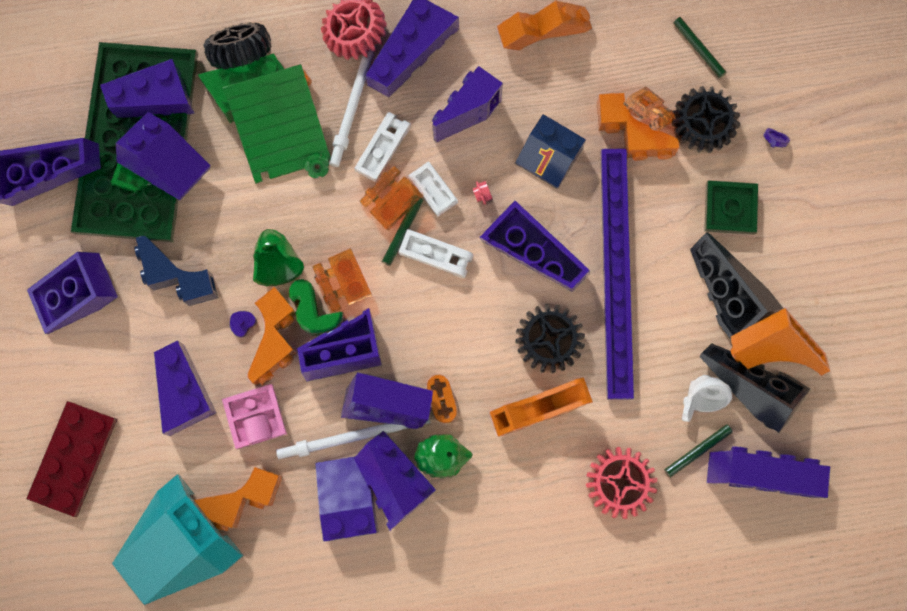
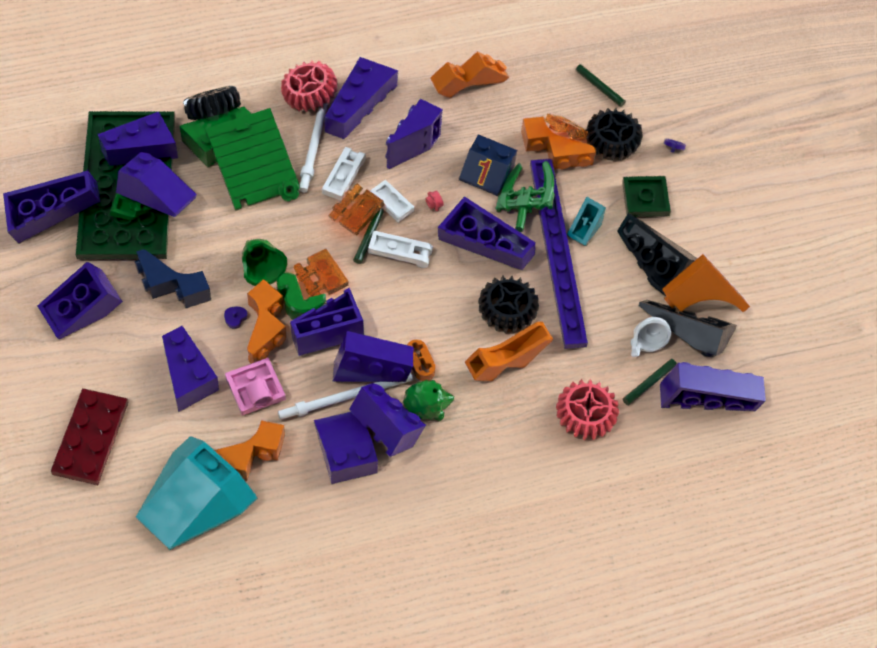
camera: 15 degrees left, 20 degrees down
none -> green bar [495,161,555,232]
none -> teal slope [567,197,606,246]

